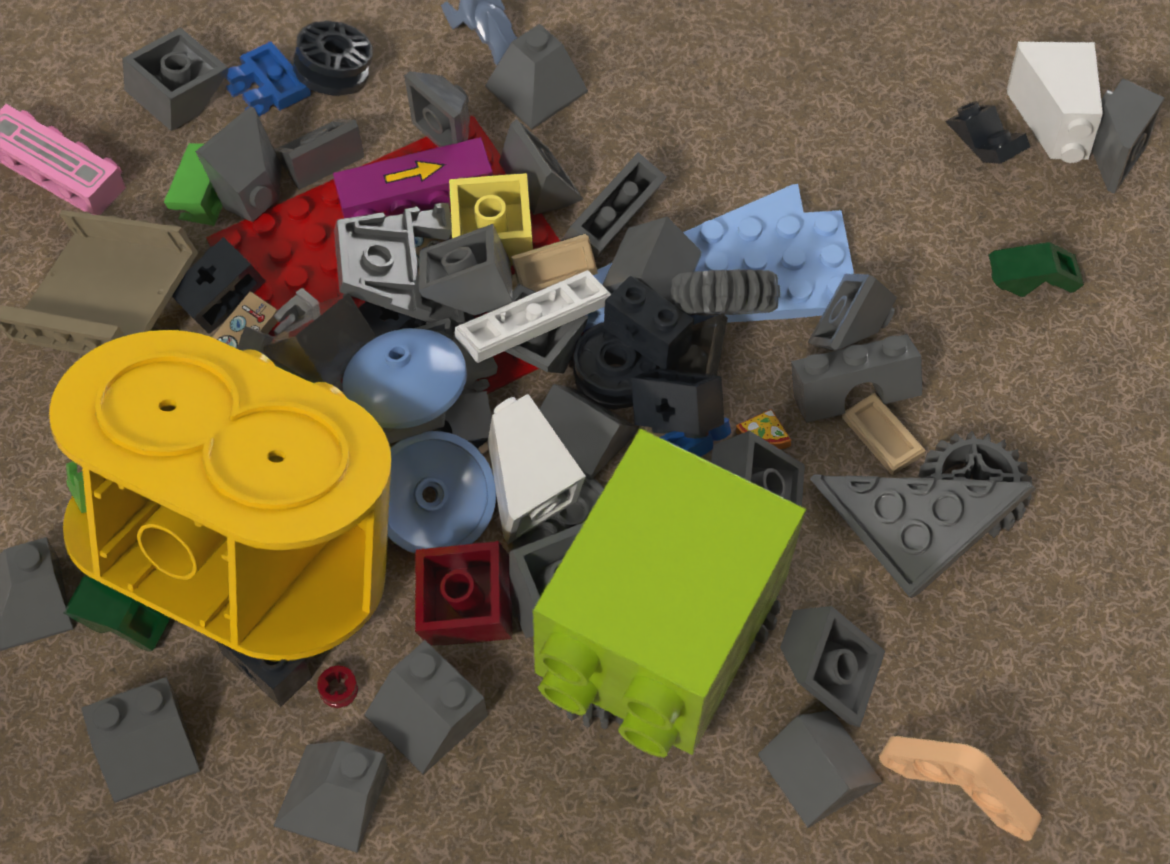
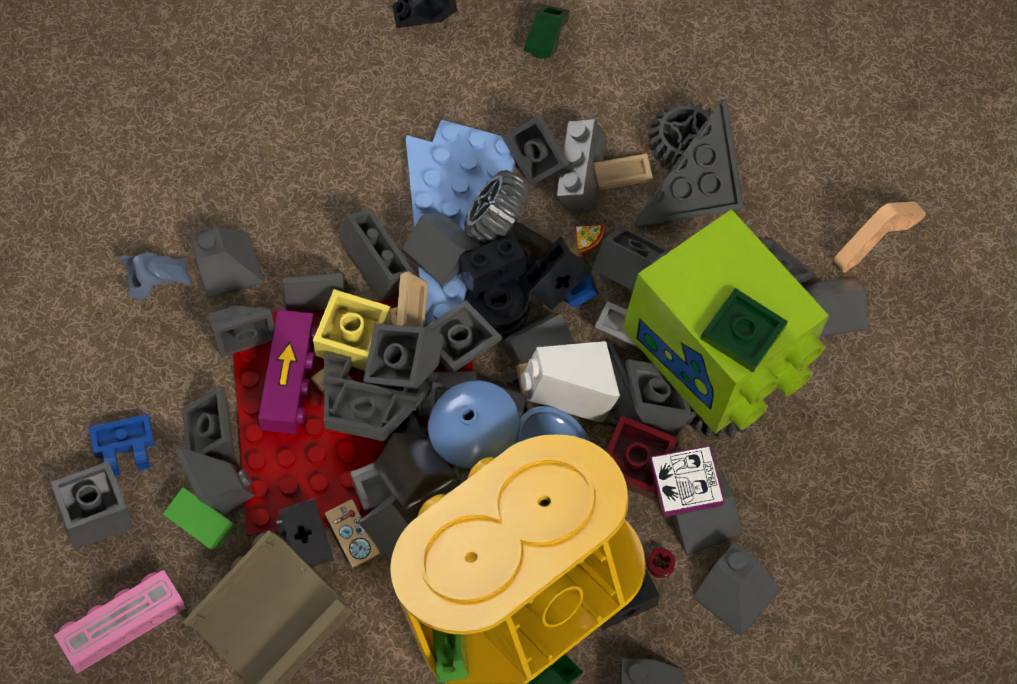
camera: 70 degrees left, 5 degrees up
black wheel [293,20,372,96] -> none
white plate [455,270,611,363] -> none
none -> tile [650,445,725,517]
none -> dark green tile [700,288,788,372]

